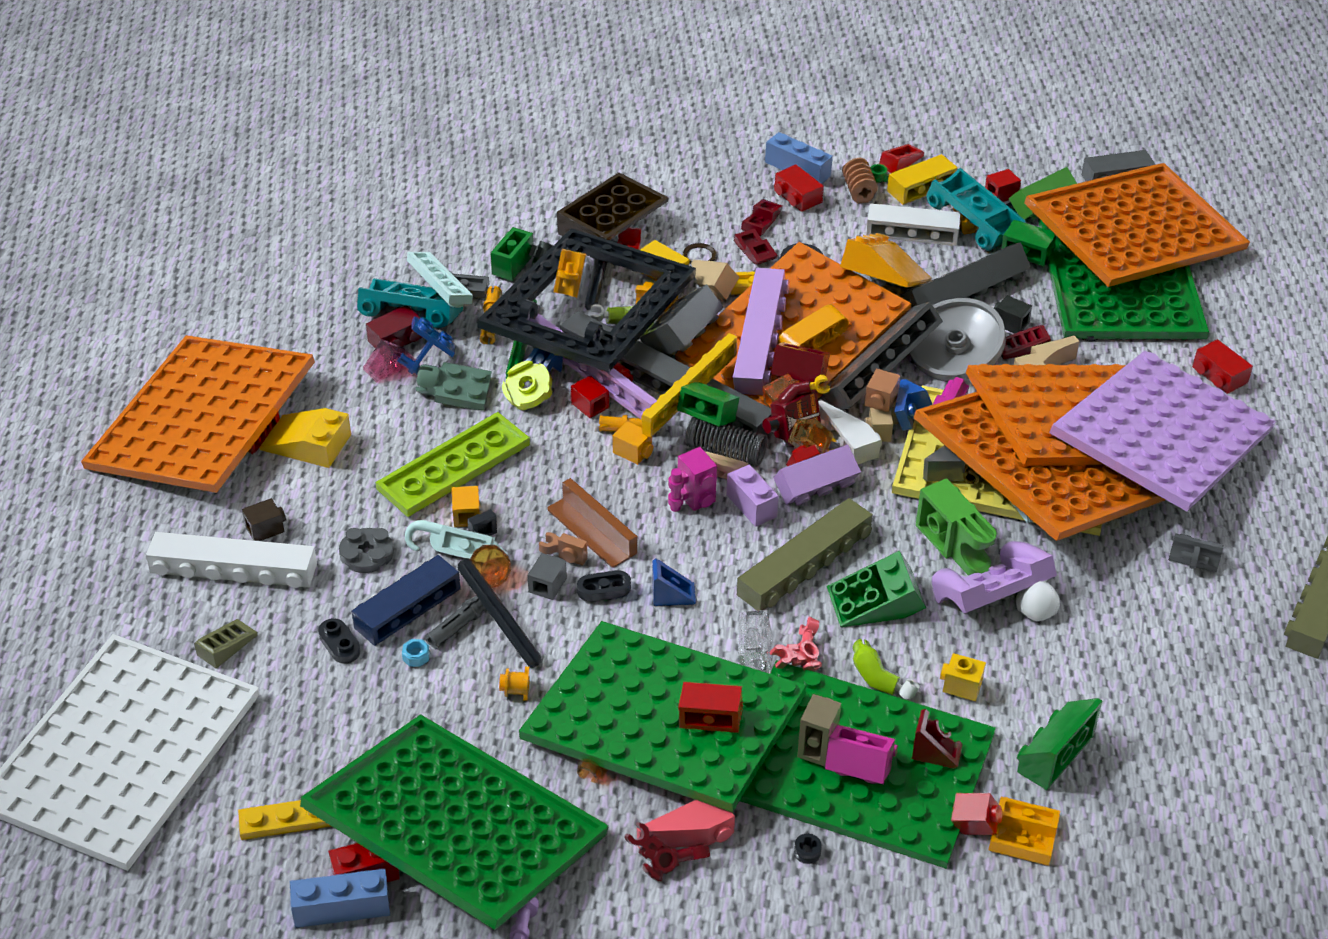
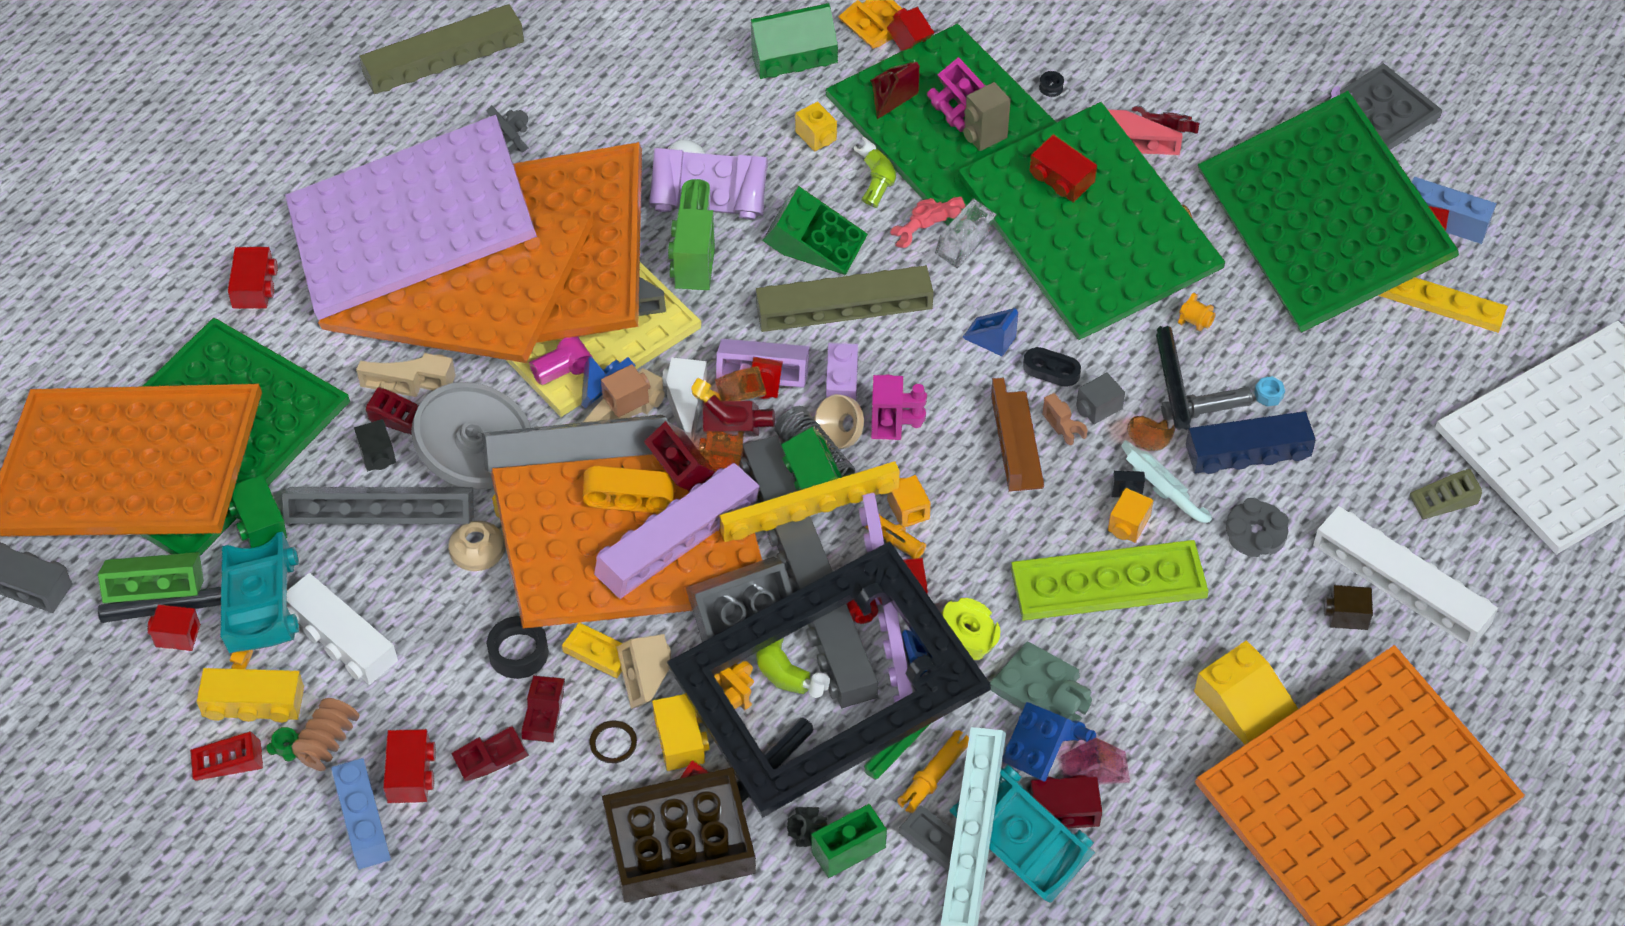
camera: 145 degrees left, 10 degrees up
black plate [318,618,360,664] -> none
light orange hips [553,249,586,298] -> none
light orange slope [840,233,932,287] -> none

